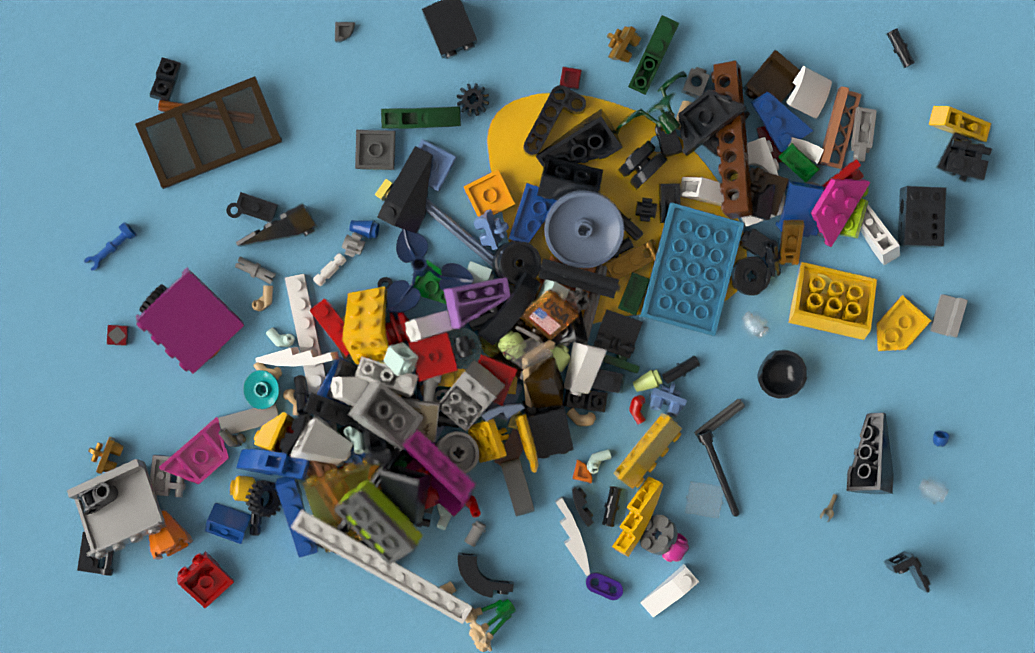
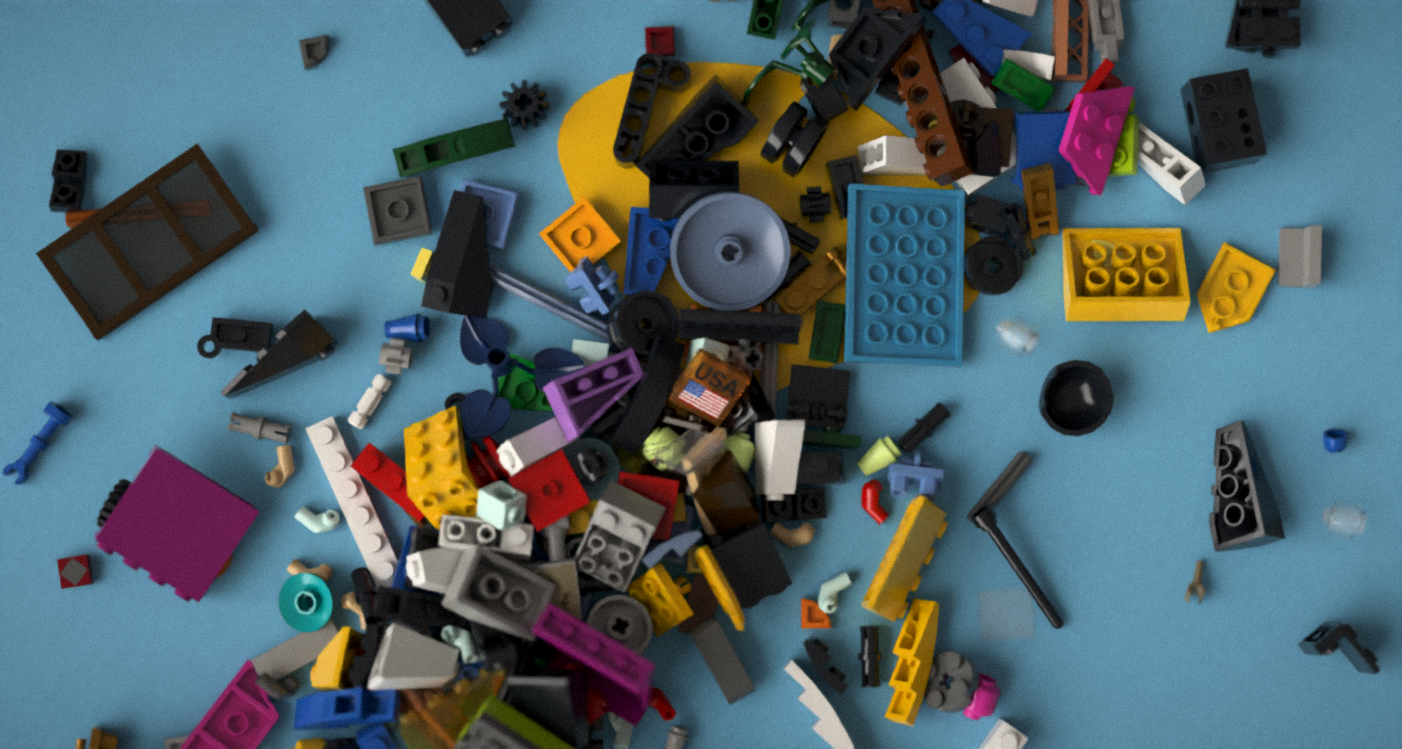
camera: 15 degrees left, 5 degrees down
white slope [255,347,339,366] -> none

